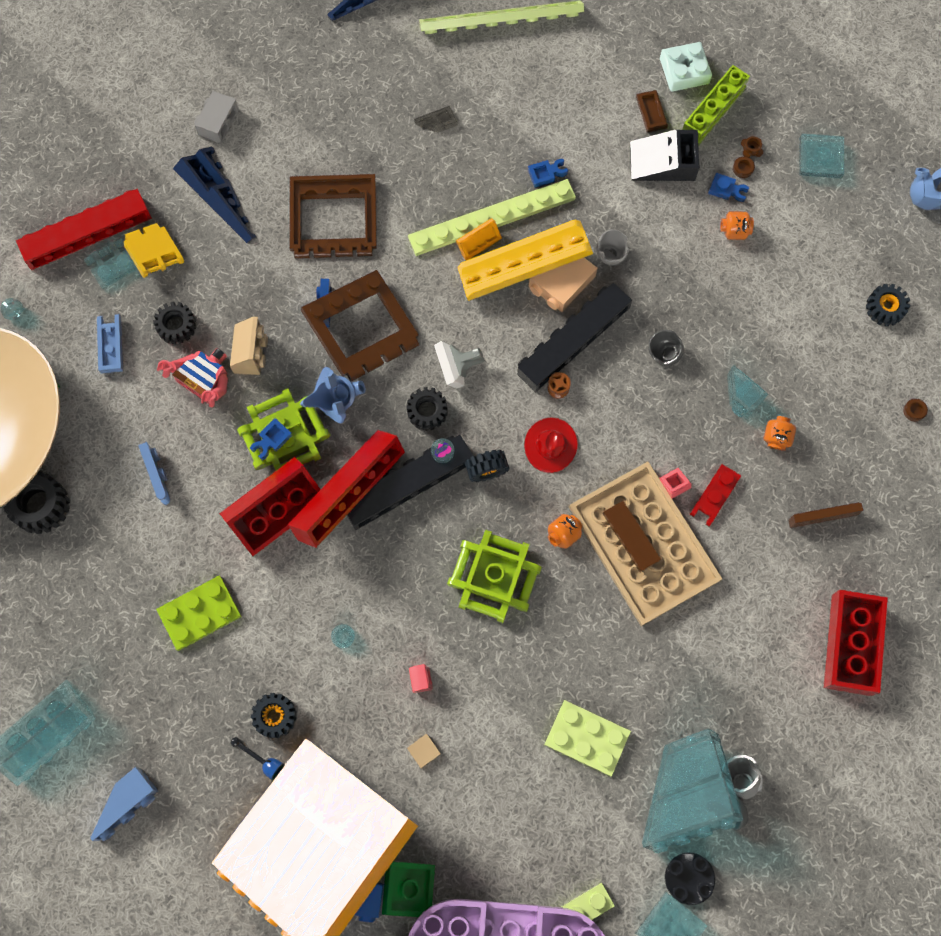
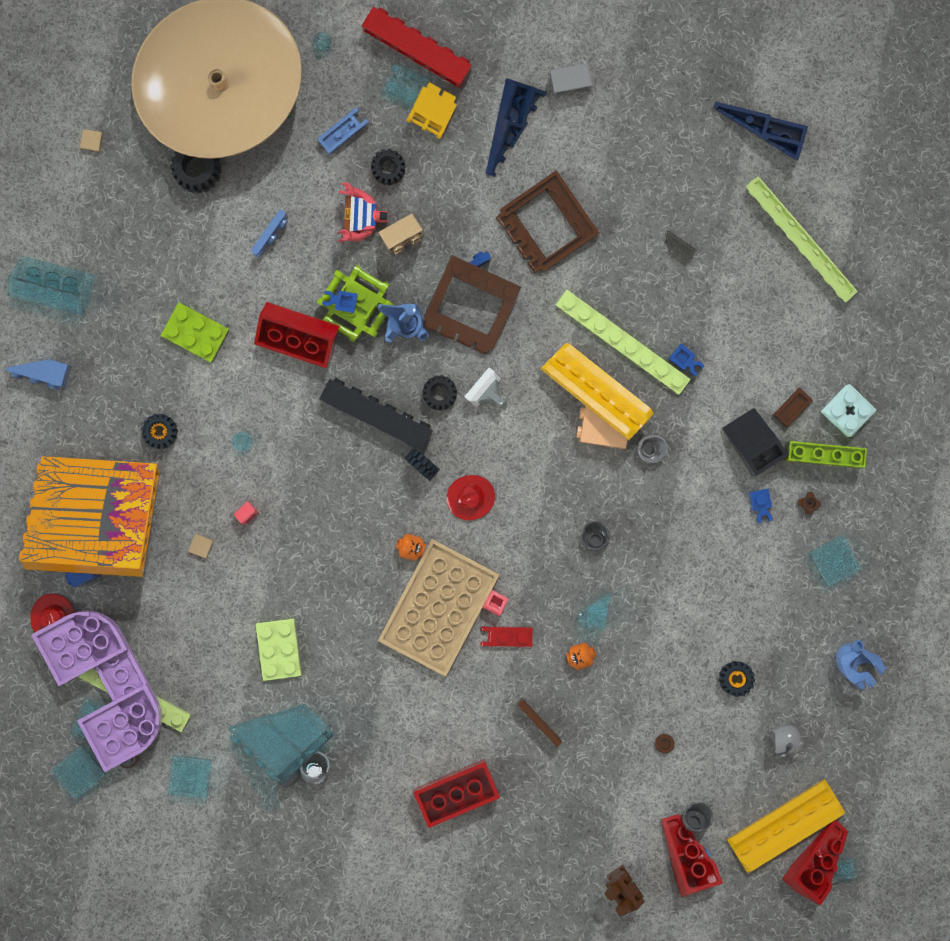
camera: 55 degrees right, 15 degrees up
hinge [231,737,284,780] -> none
red brick [288,430,405,548] -> none
green plate [382,862,435,917] -> none
clear light blue tile [431,438,454,463] -> none
lime brick [447,530,542,623] -> none
light orange plate [456,218,502,260] -> none
black brick [517,282,632,393] -> none
dark orange wheel [547,372,571,399] -> none
reddish brown tile [603,501,661,573] -> none
black dish [665,852,715,905] -> none
orange head [720,211,754,240] -> none
reddish brown tile [733,157,755,178] -> none

